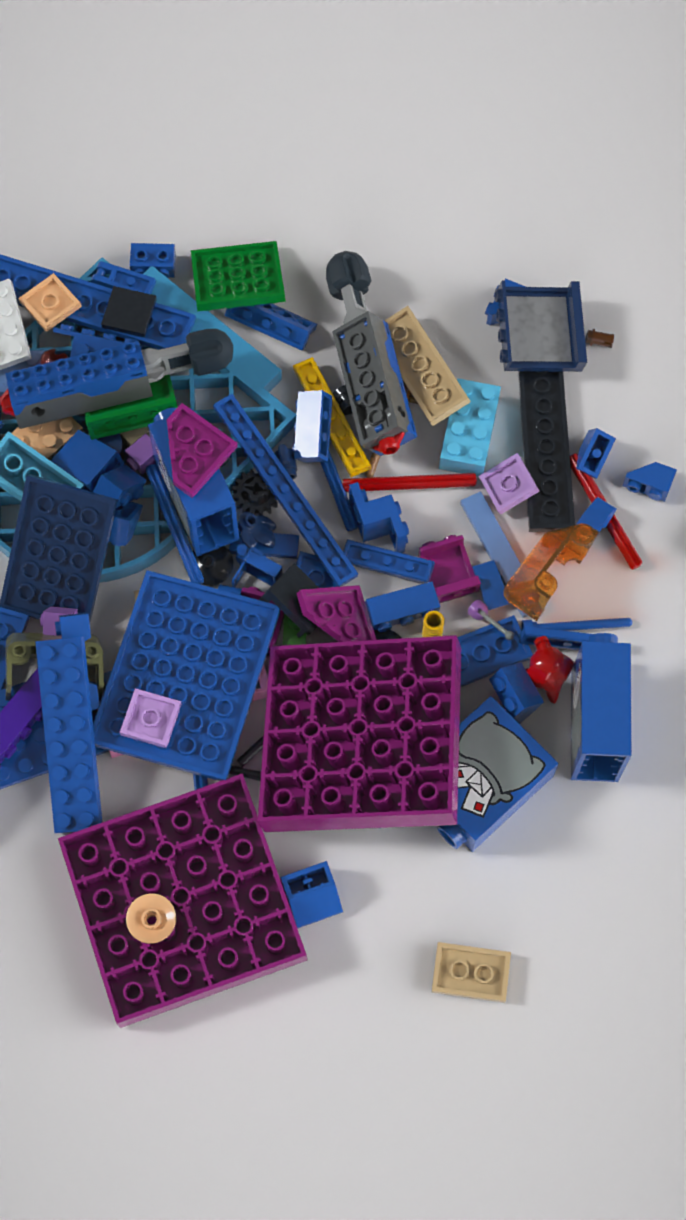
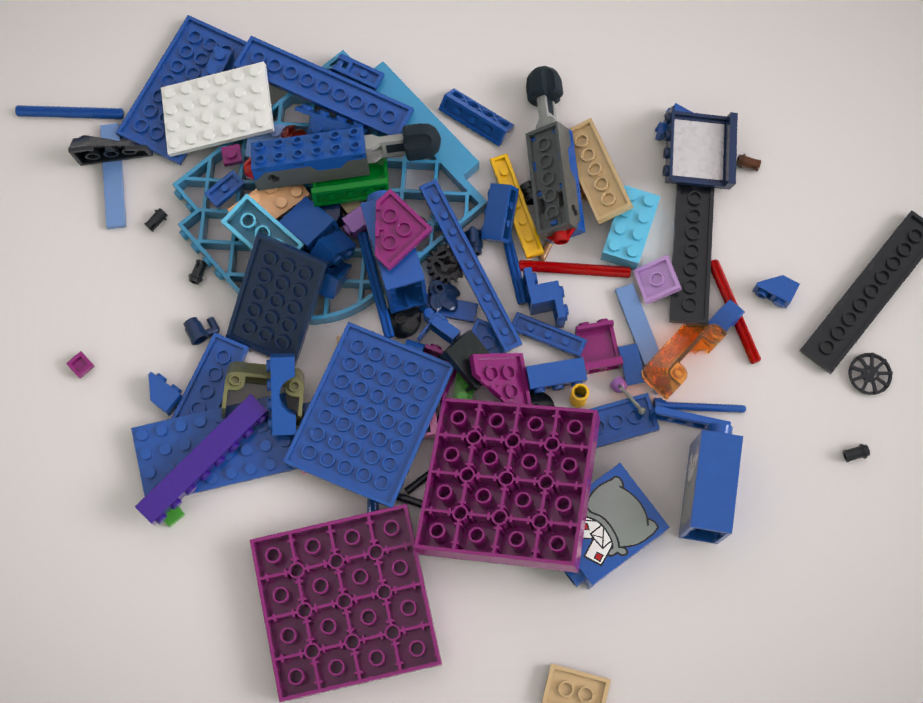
camera: 10 degrees right, 5 degrees up
light nougat tile [18,273,82,332] -> none
blue plate [35,637,103,833] -> none
medium lavender brick [40,607,78,636] -> none
black tile [101,286,157,338] -> none
lavender plate [120,689,181,748] -> none
light nougat dish [126,894,176,944] -> none
blue brick [130,243,176,278] -> none
green plate [191,241,286,312] -> none
blue slope [281,861,343,929] -> none
blue slope [489,662,544,724] -> none
red piece [526,636,575,704] -> none
blue slope [576,428,616,479] -> none

